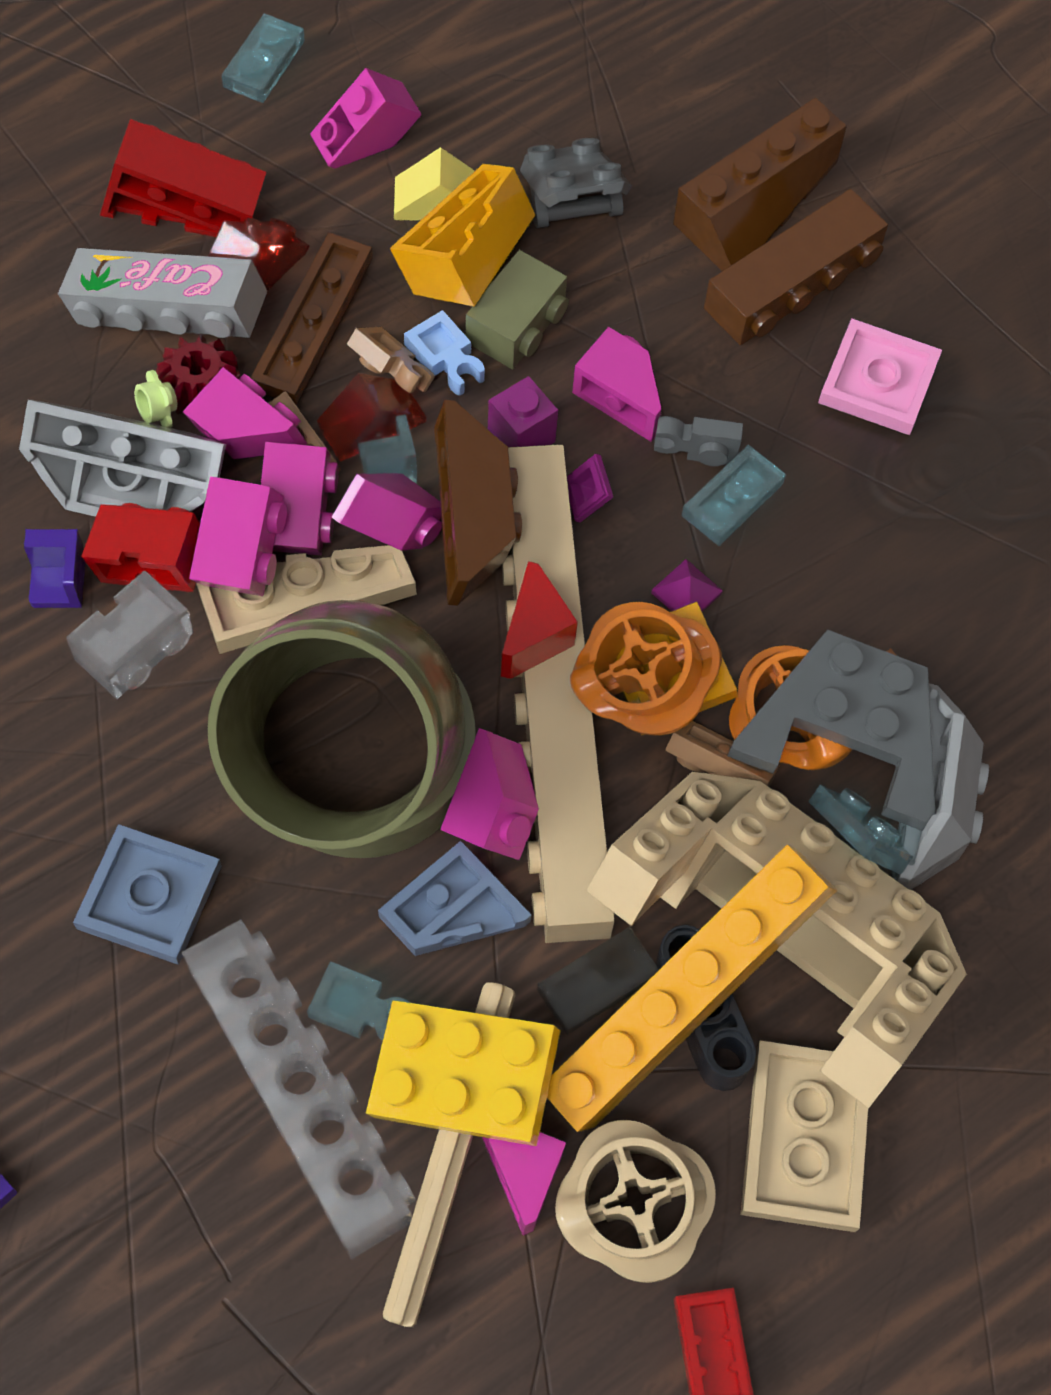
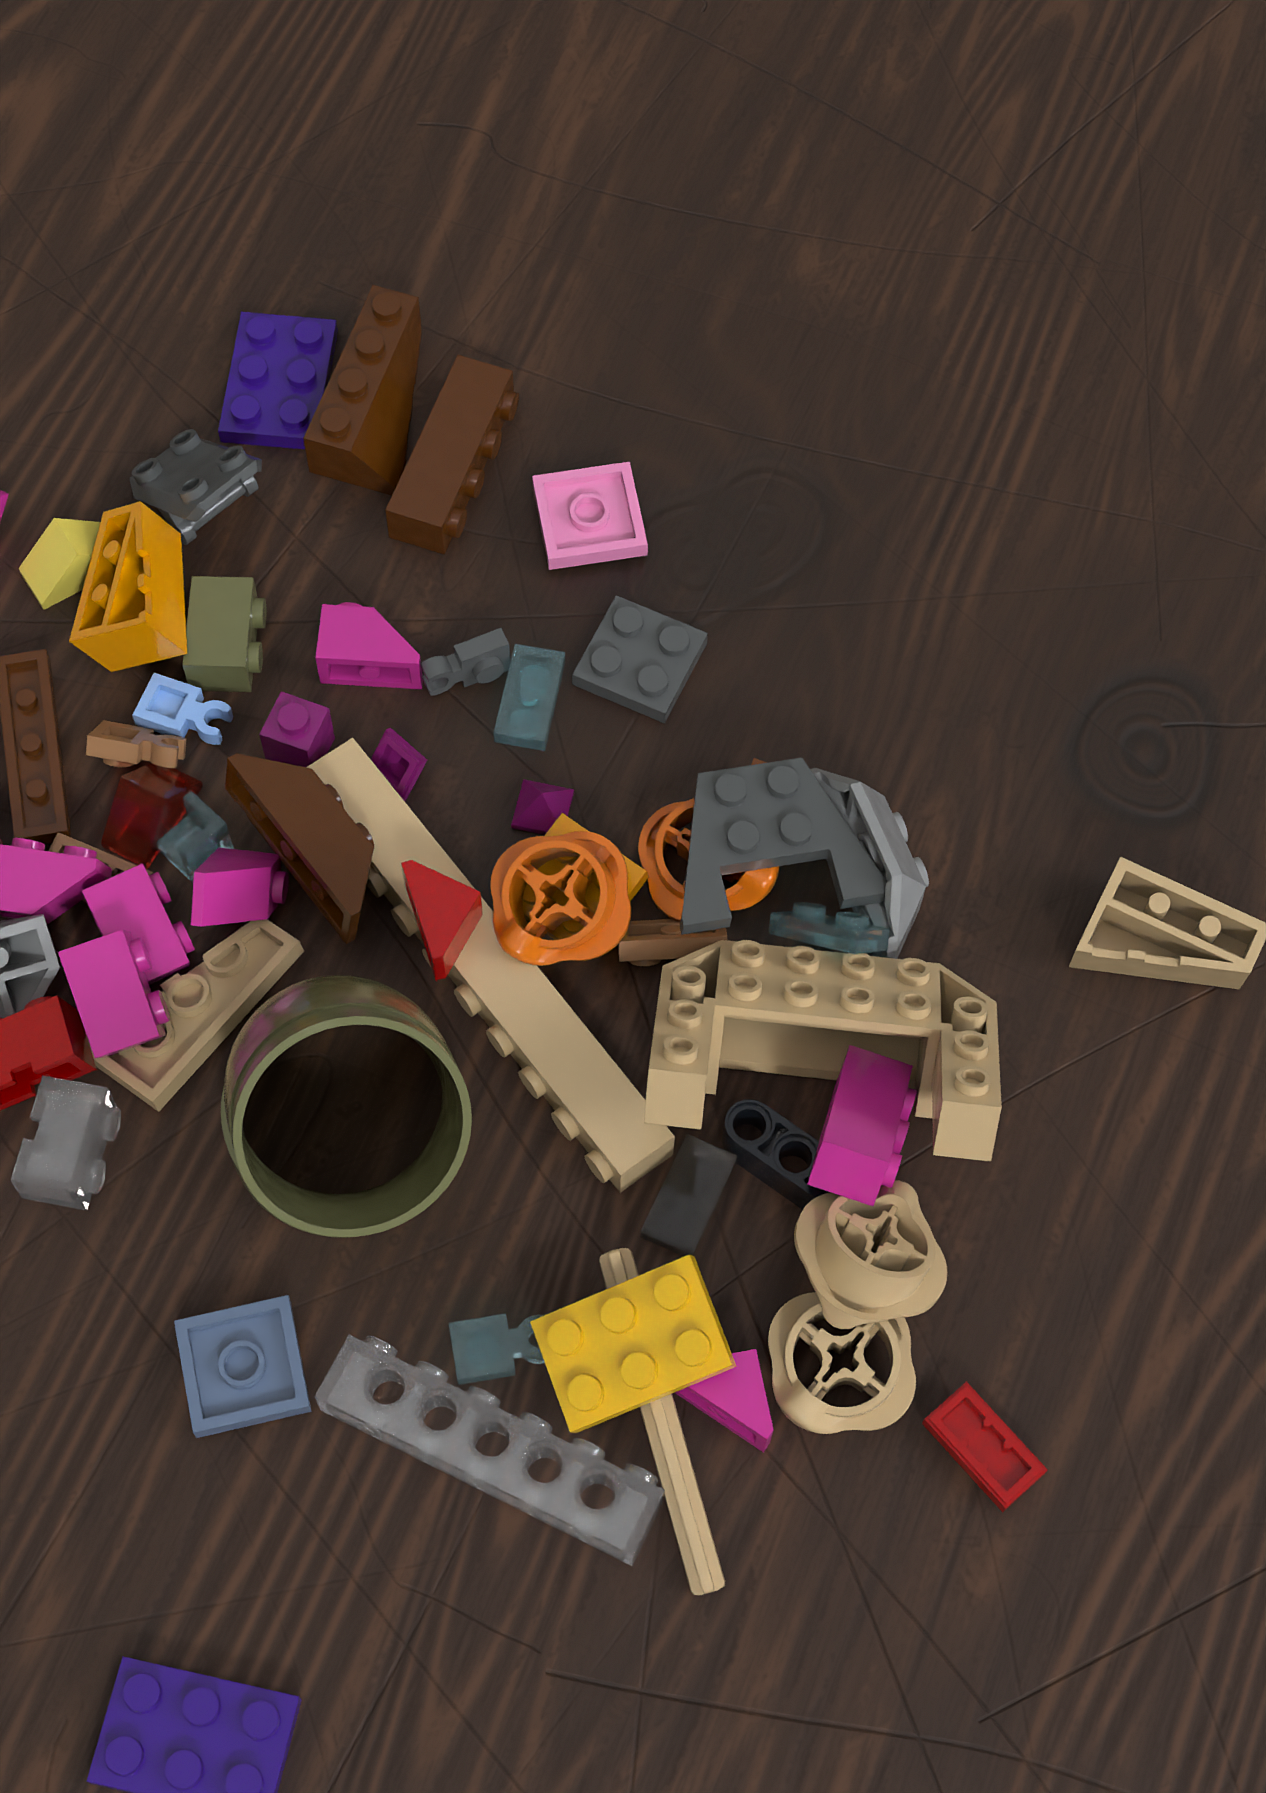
camera: 30 degrees left, 0 degrees up
sand blue wing [378,841,531,956] -> none
dark pink slope [440,728,539,860] -> none
light orange brick [547,844,838,1132] -> none
tan plate [740,1041,868,1232] -> none
none -> dark purple plate [218,312,338,449]
none -> dark grey plate [572,595,708,724]
none -> tan piece [794,1180,947,1329]
none -> dark pink brick [807,1045,917,1206]

